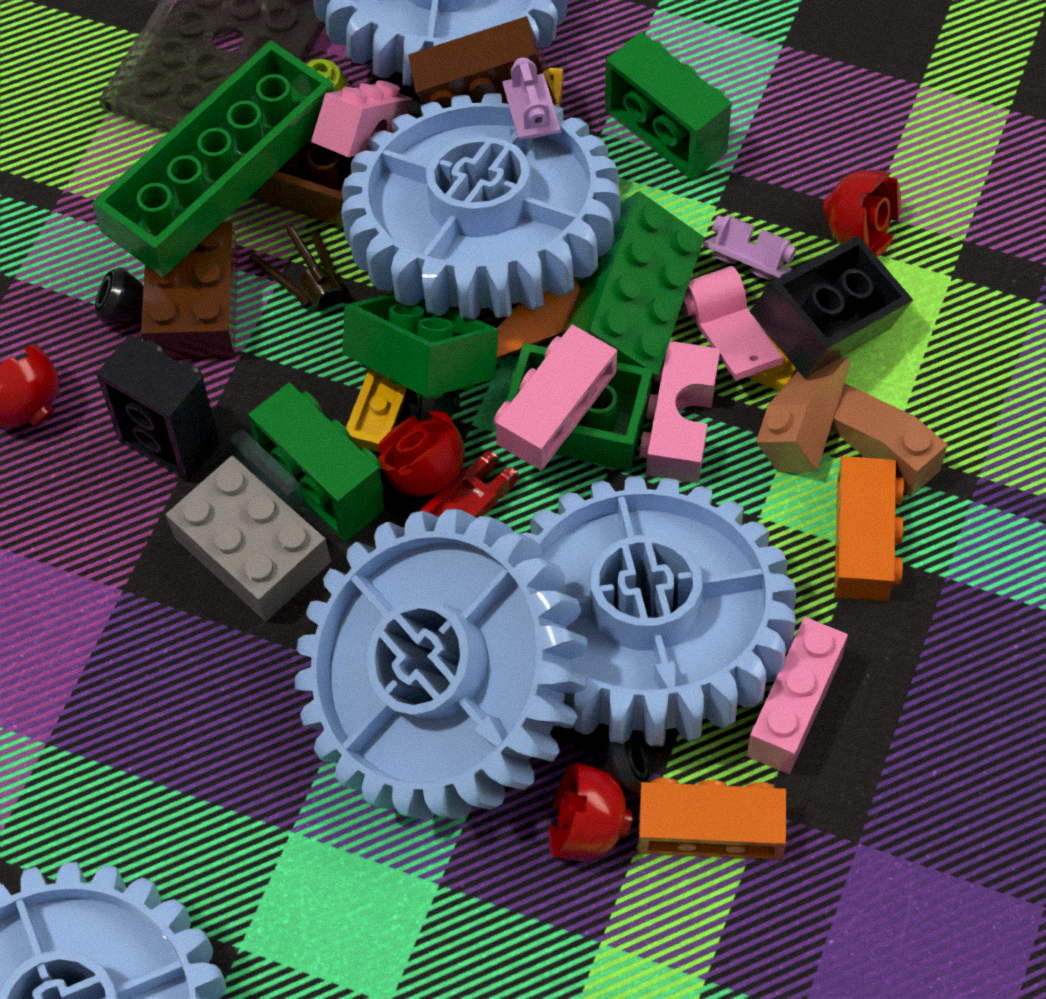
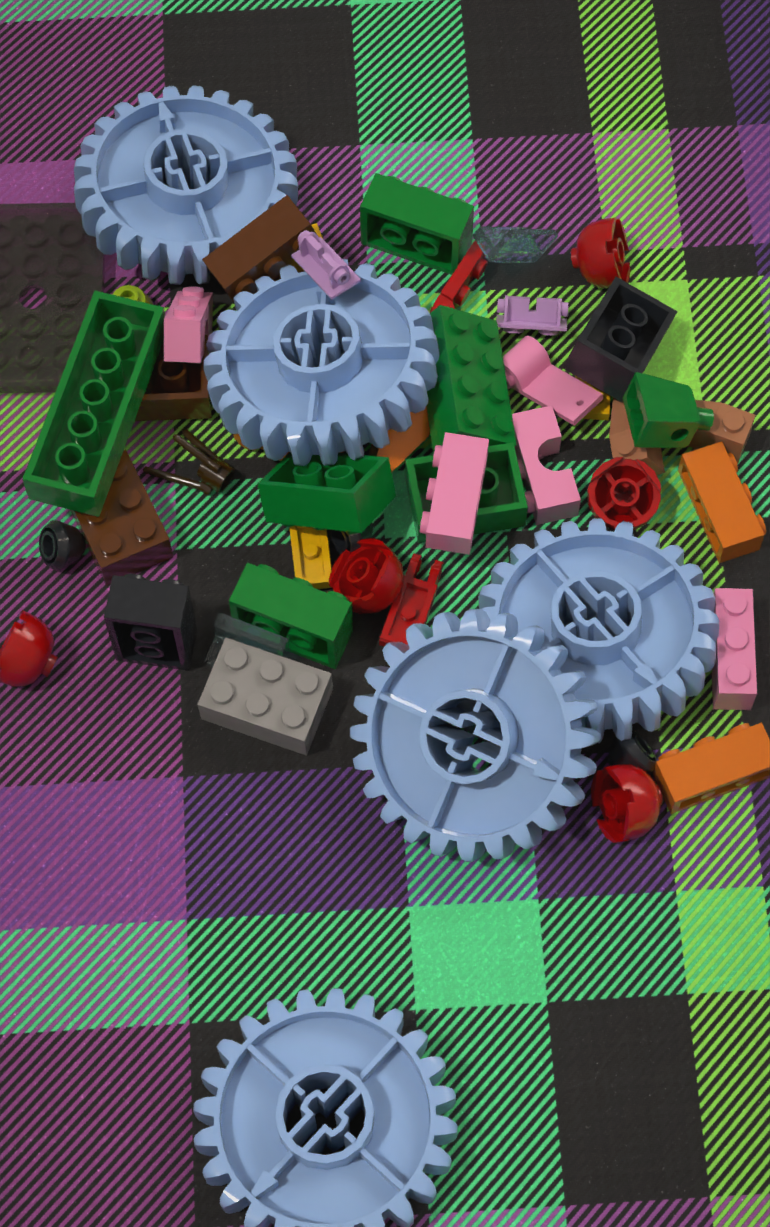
camera: 25 degrees left, 5 degrees up
none -> red hinge [430,240,488,313]
none -> clear light blue panel [473,226,558,263]
none -> red cylinder [587,457,661,531]
none -> green torso [623,372,714,448]

